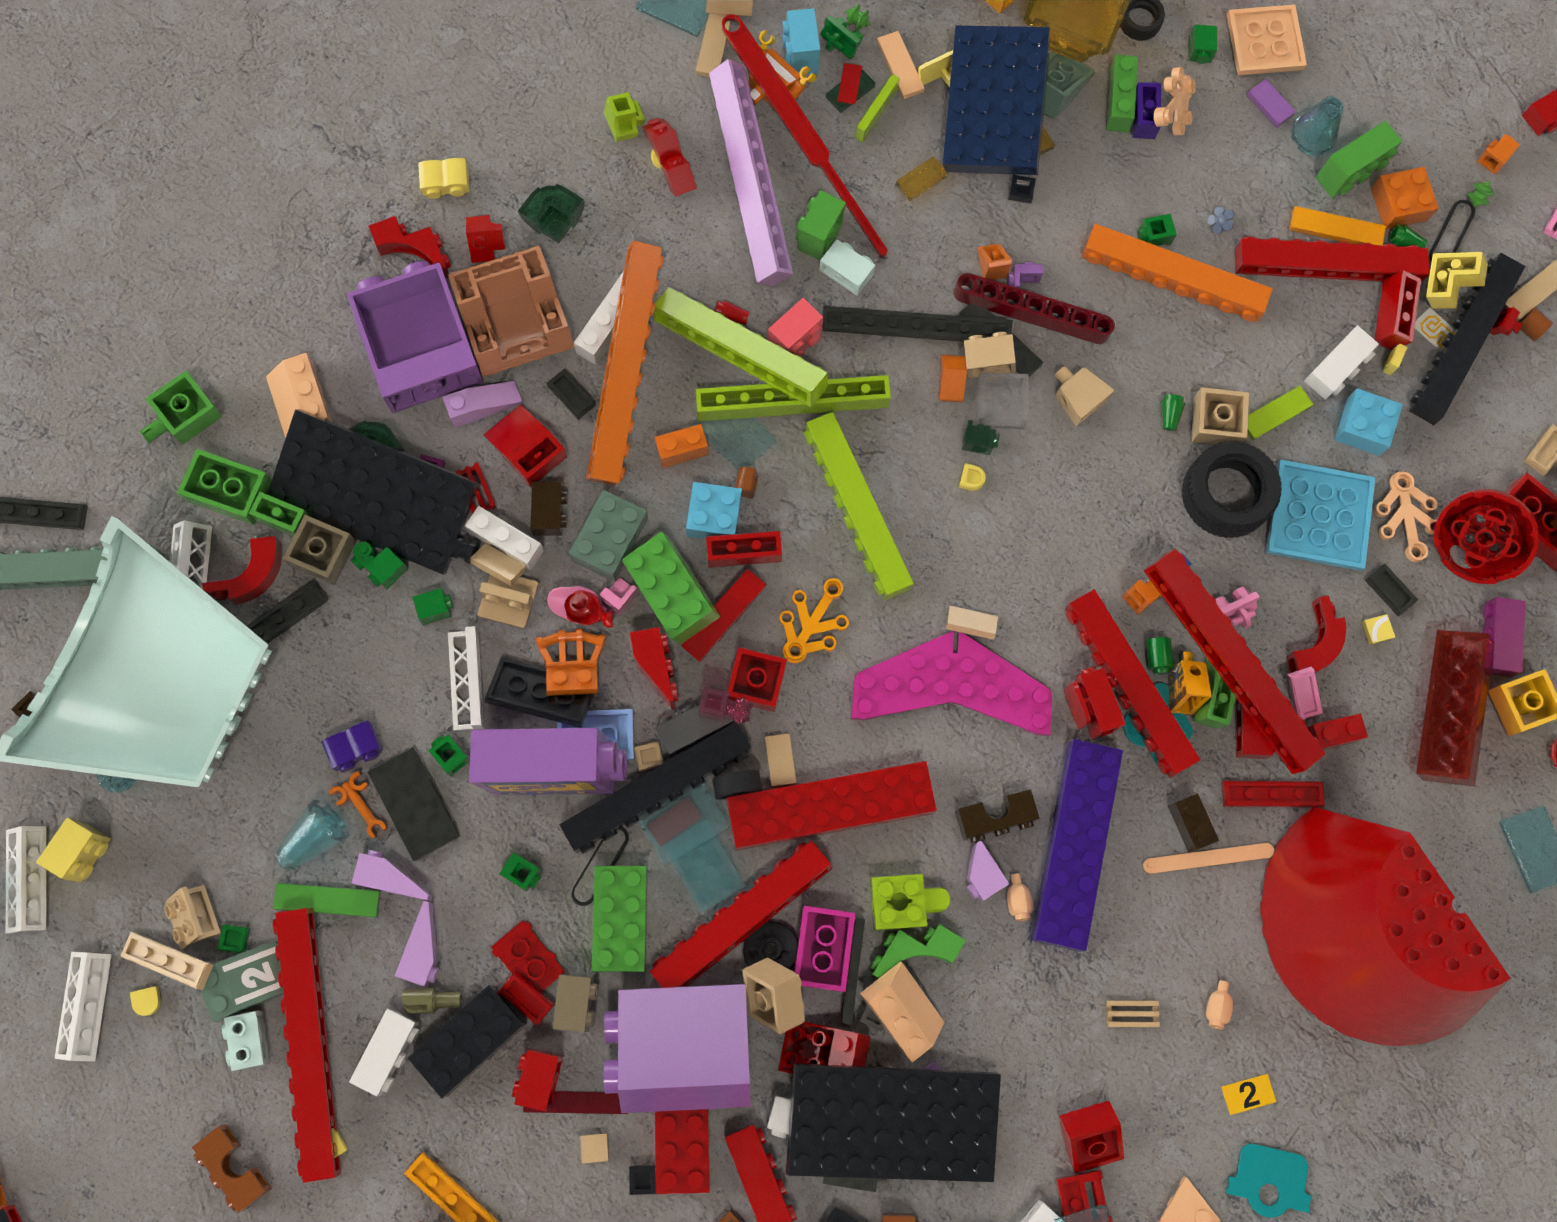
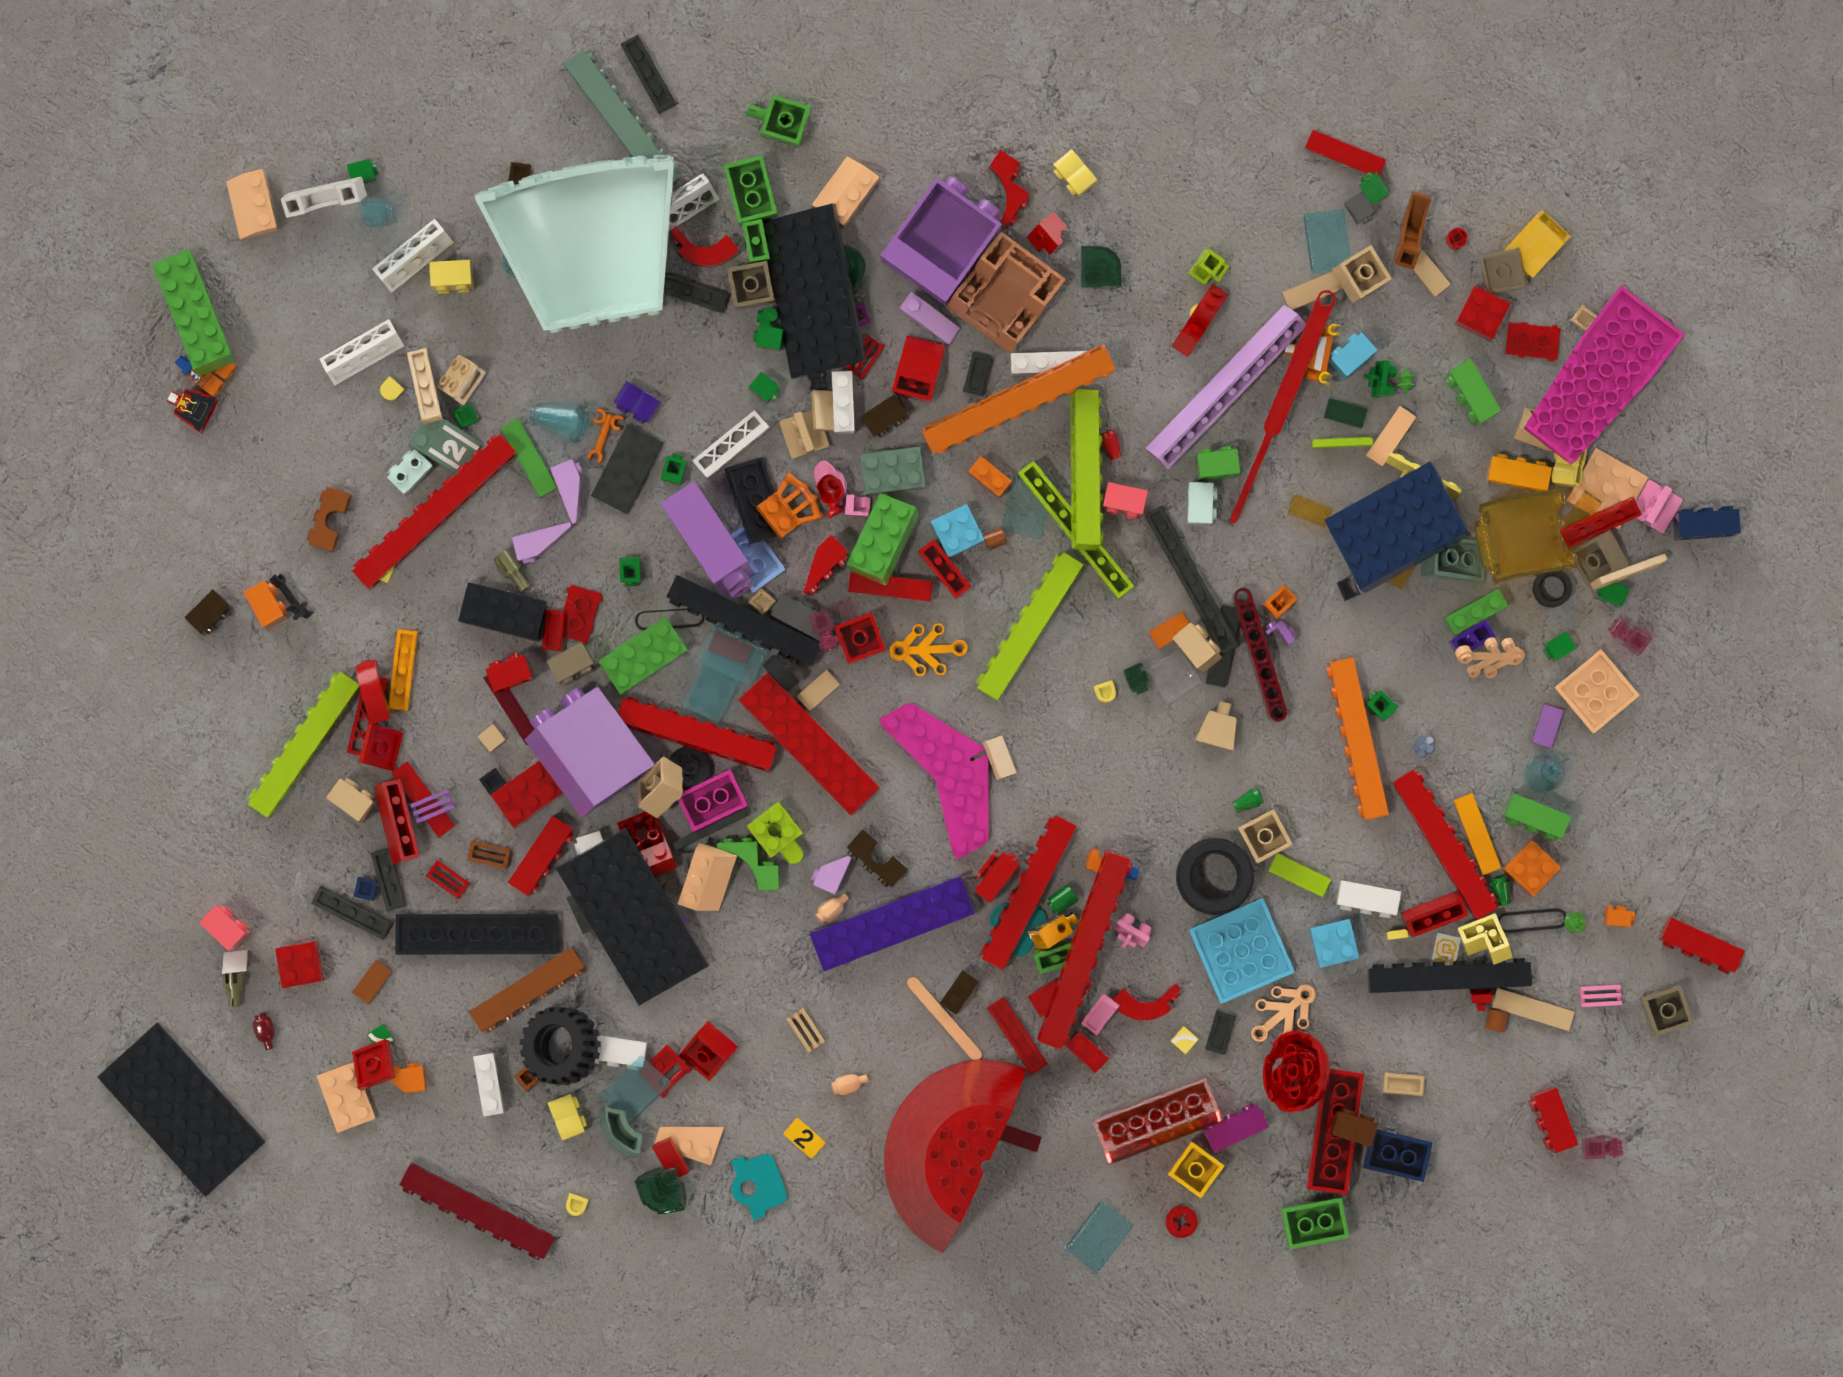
camera: 60 degrees right, 10 degrees up
white brick [349,1008,420,1096] -> none
red sticker [837,63,862,104] -> none

